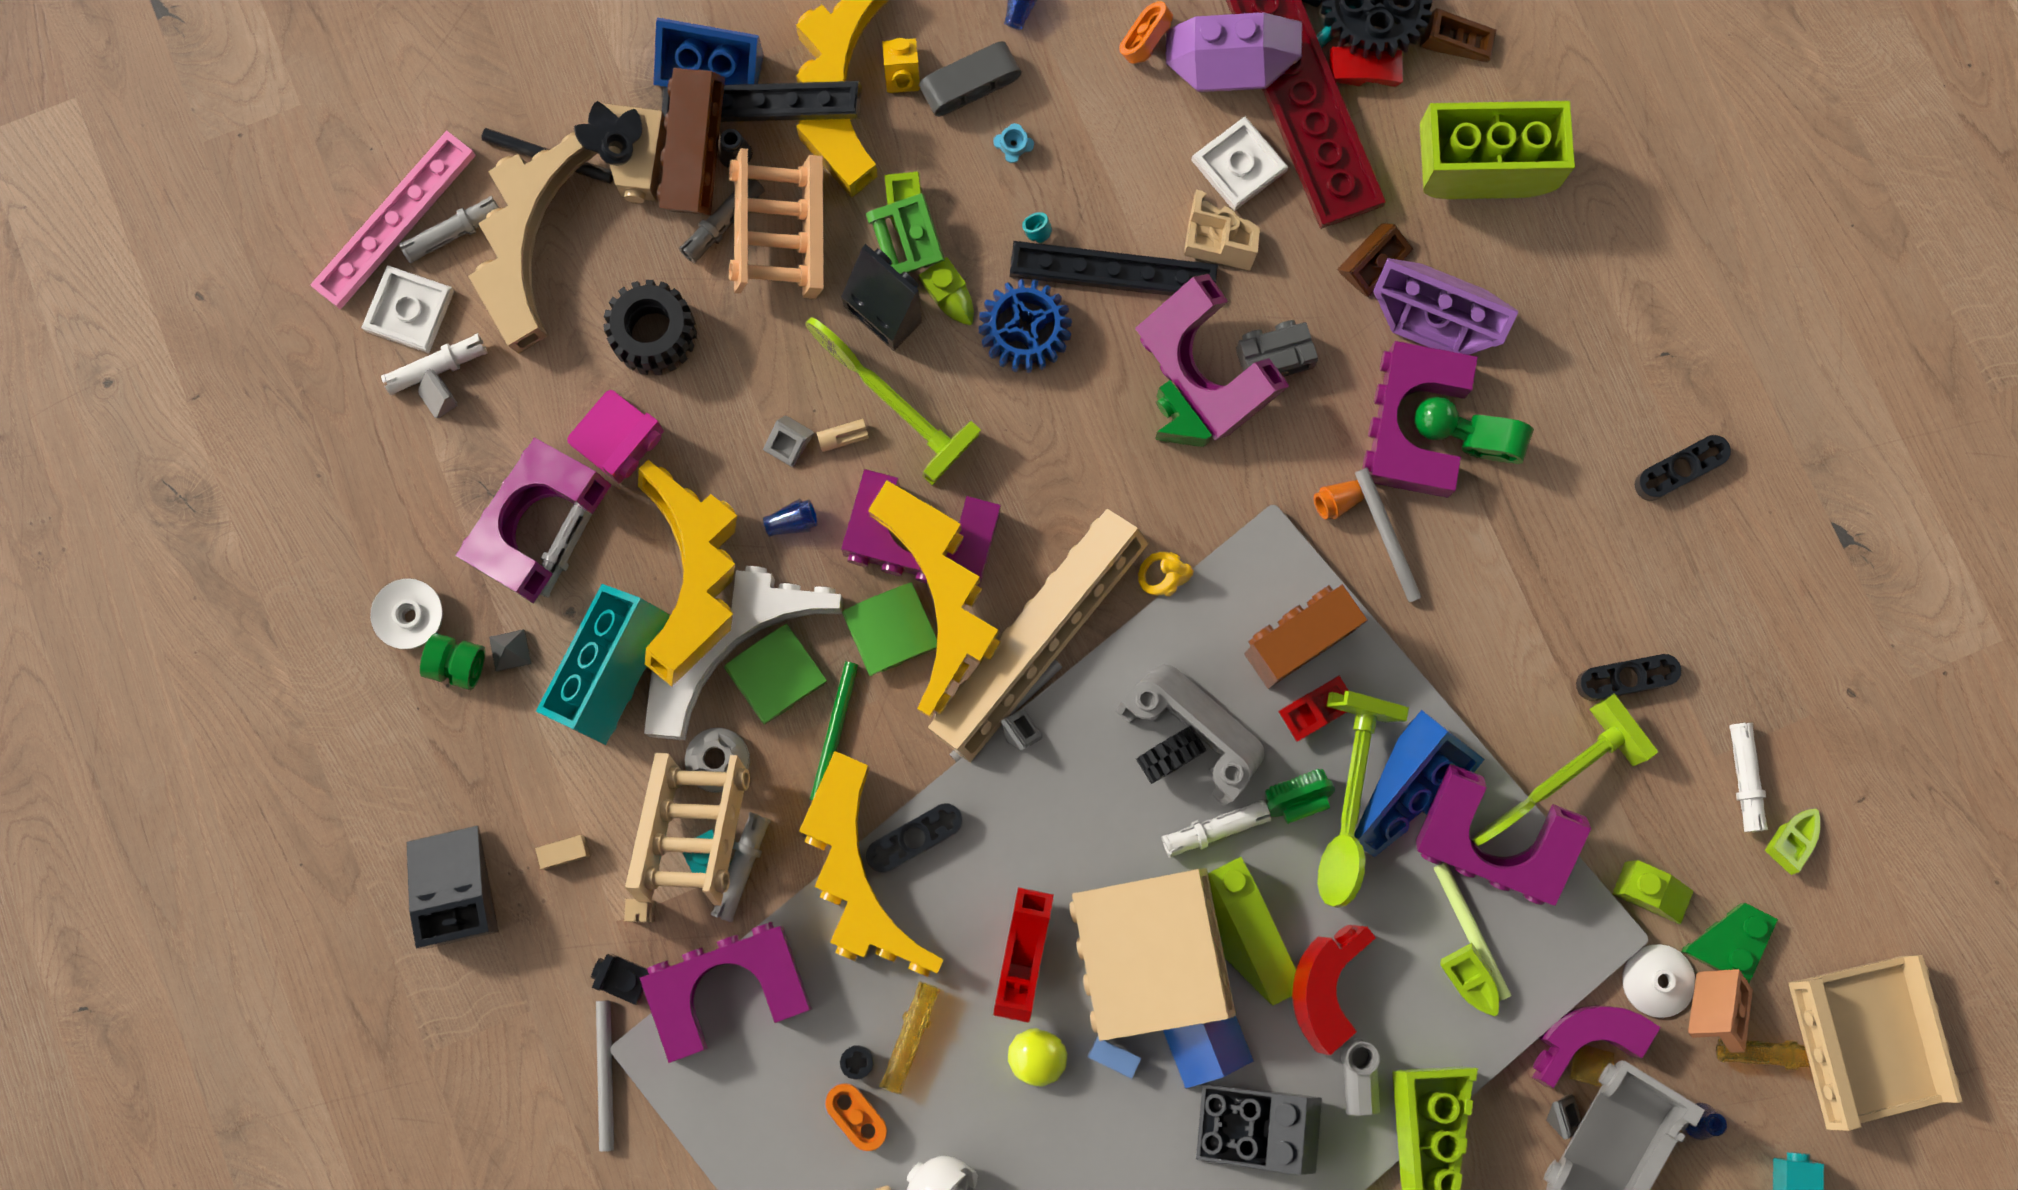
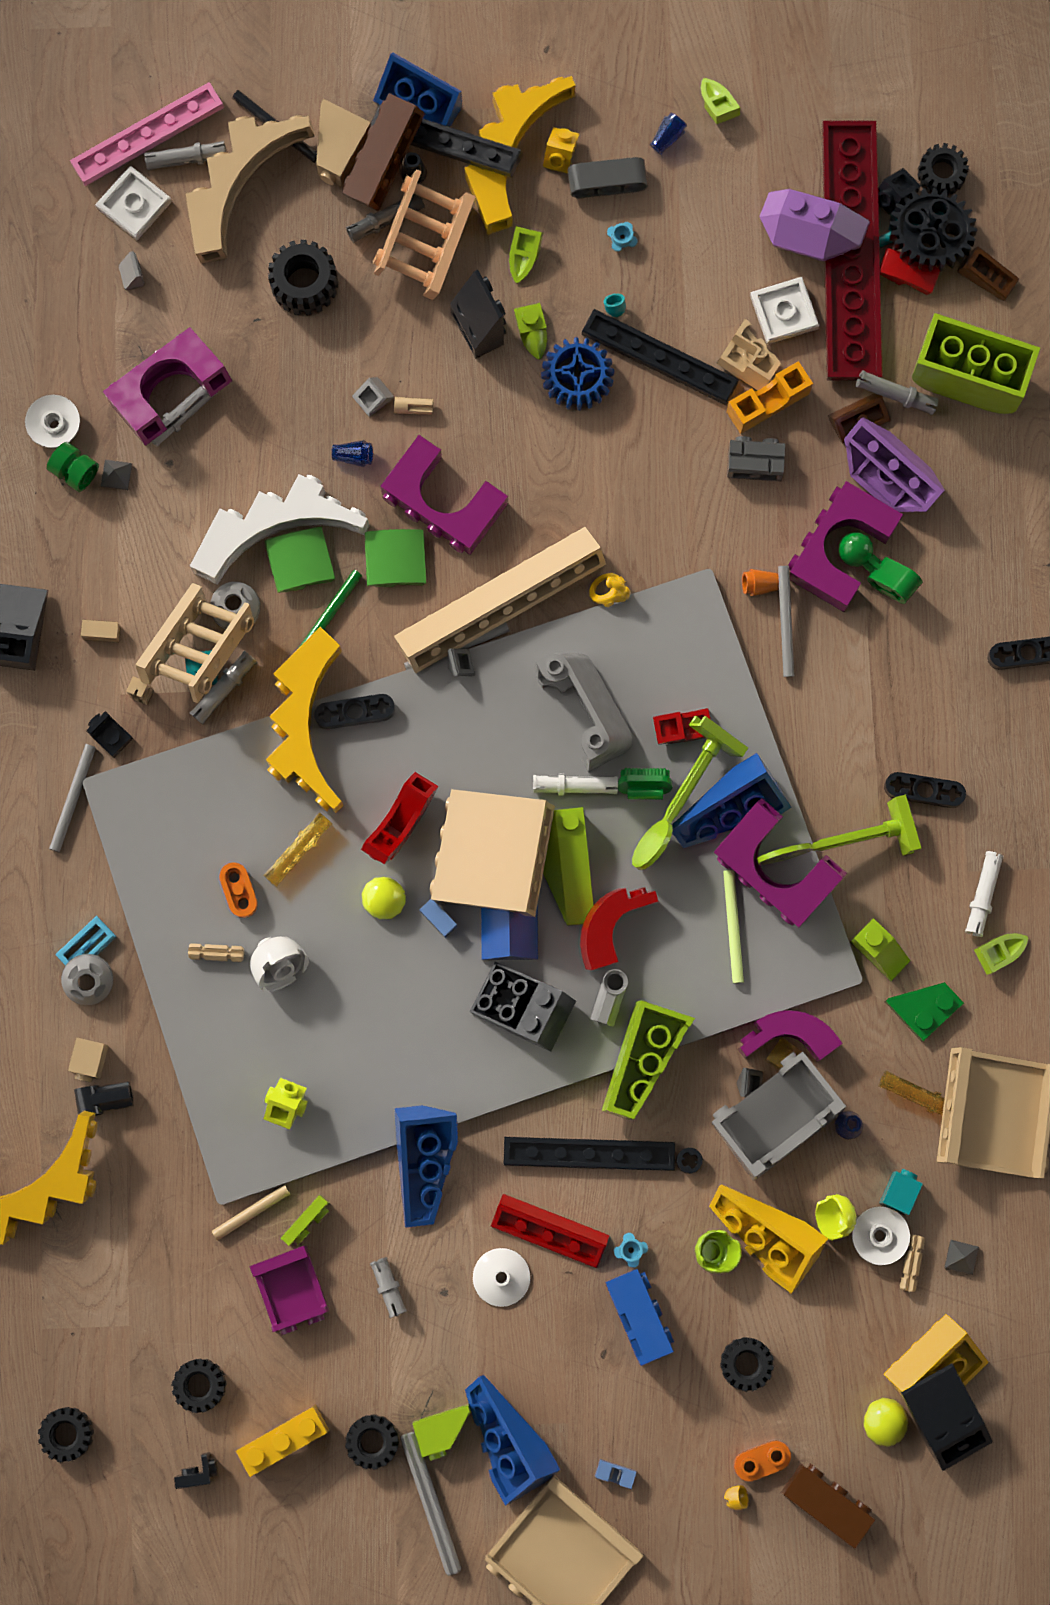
camera: 25 degrees right, 0 degrees up
white pin [381,333,488,396] -> none
teal brick [536,584,670,745] -> none
dark pink bracket [567,390,664,484] -> none
black plate [574,101,642,166] -> none
yellow arch [638,460,737,687] -> none
magenta arch [640,922,812,1063] -> none
lime piece [805,317,981,486] -> none
black bush [840,1045,874,1080] -> none
bright green plate [866,193,945,274] -> none
yellow arch [868,480,1001,718] -> none
orange plate [1119,1,1173,64] -> none
magenta arch [1135,274,1289,440] -> none
black tyre [1136,725,1207,784] -> none
green slope [1155,380,1212,447] -> none
dark orange brick [1244,584,1367,689] -> none
lime plate [1440,943,1499,1016] -> none
white dish [1622,944,1695,1018] -> none
nougat panel [1688,969,1753,1053] -> none
none -> light orange arch [726,361,813,434]
none -> light grey pin [856,370,939,415]

